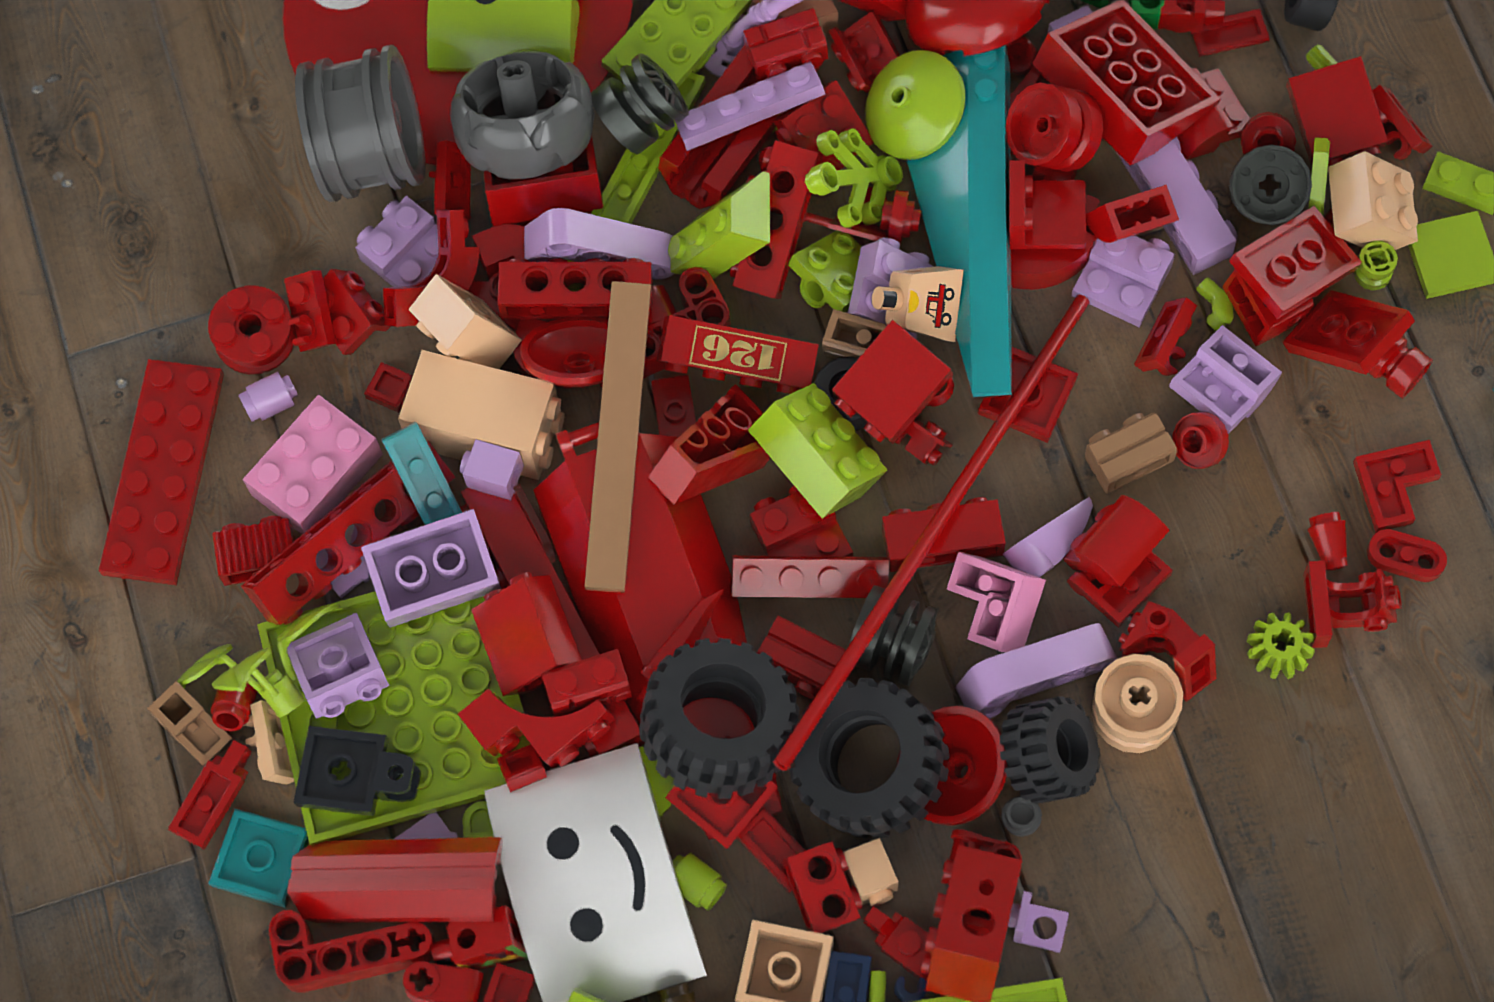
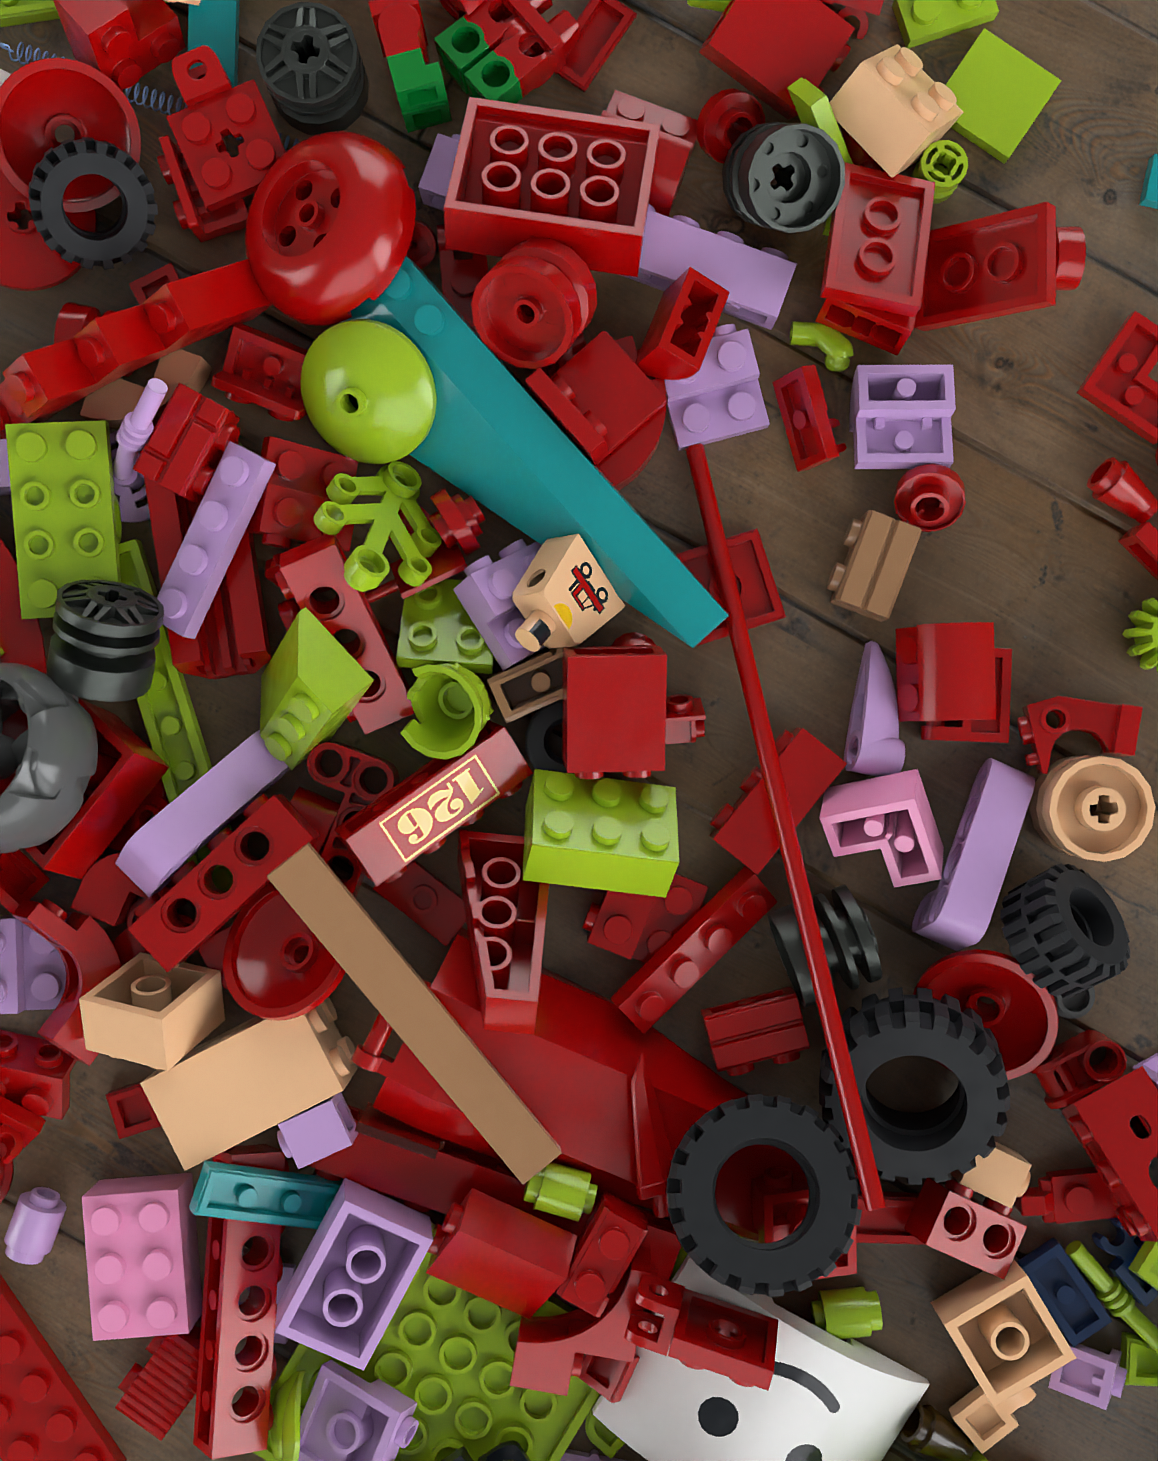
camera: 50 degrees left, 20 degrees up
none -> lime helmet [400,662,494,760]
none -> lime brick [523,1162,598,1222]
none -> red plate [624,1275,778,1391]

